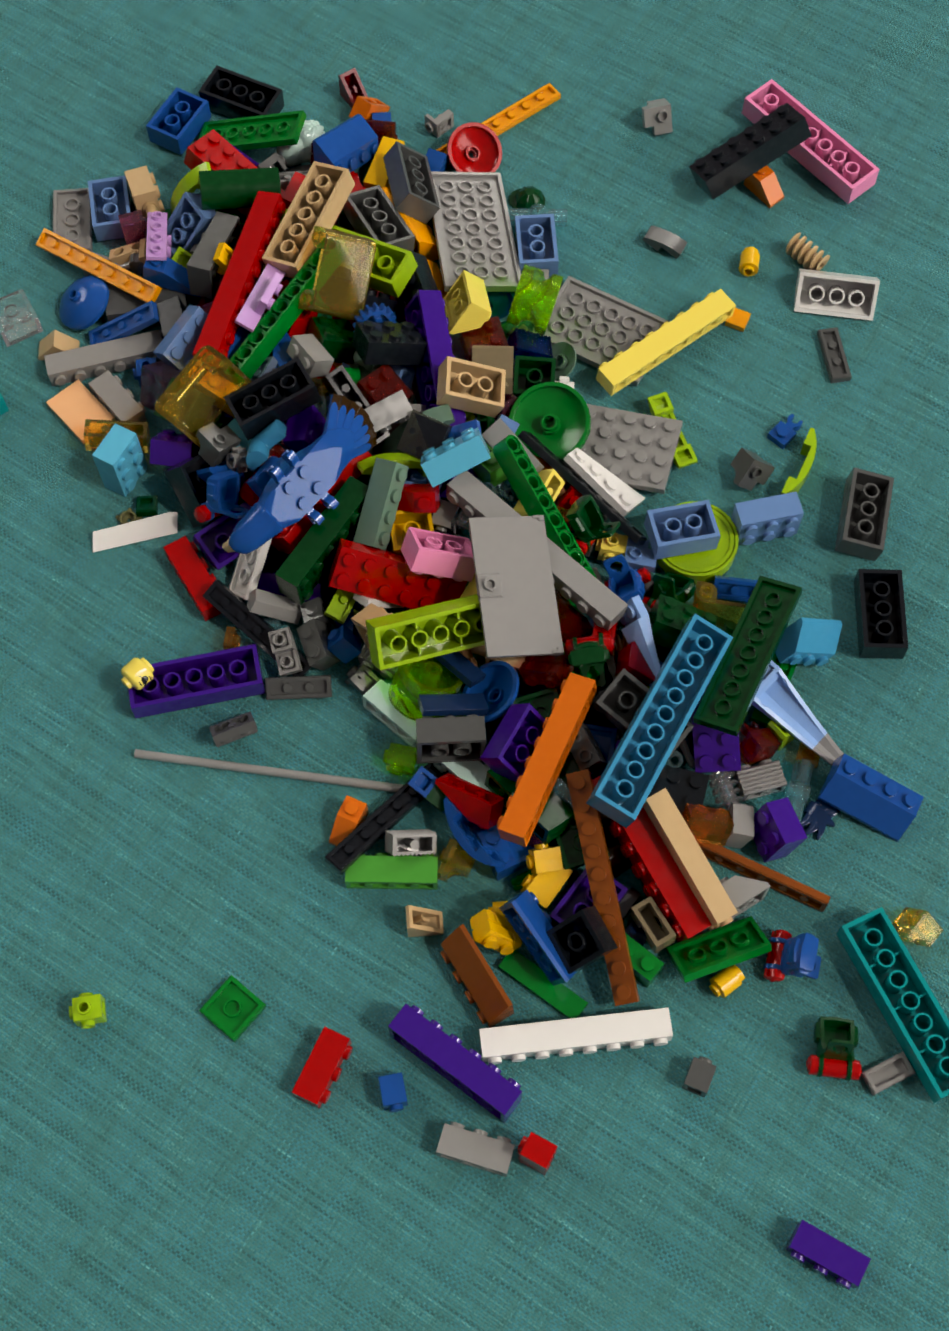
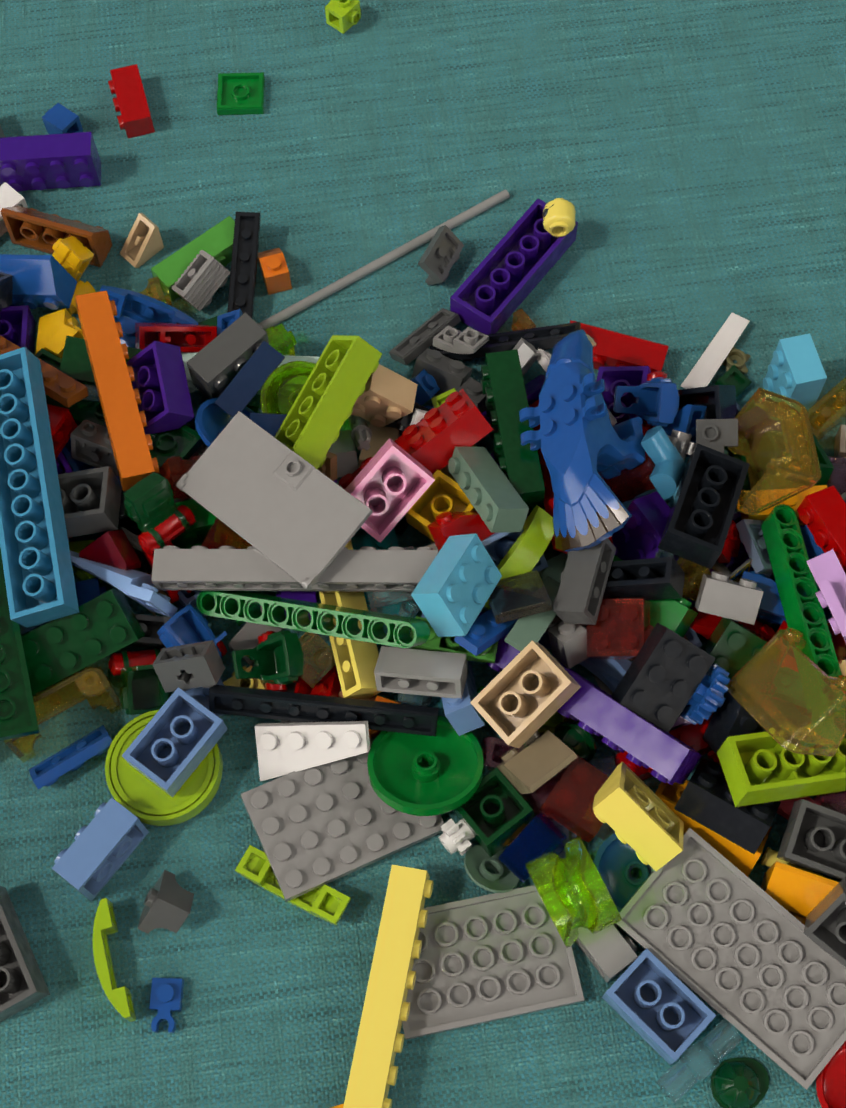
camera: 140 degrees right, 0 degrees up
none -> dark grey brick [152,640,225,693]

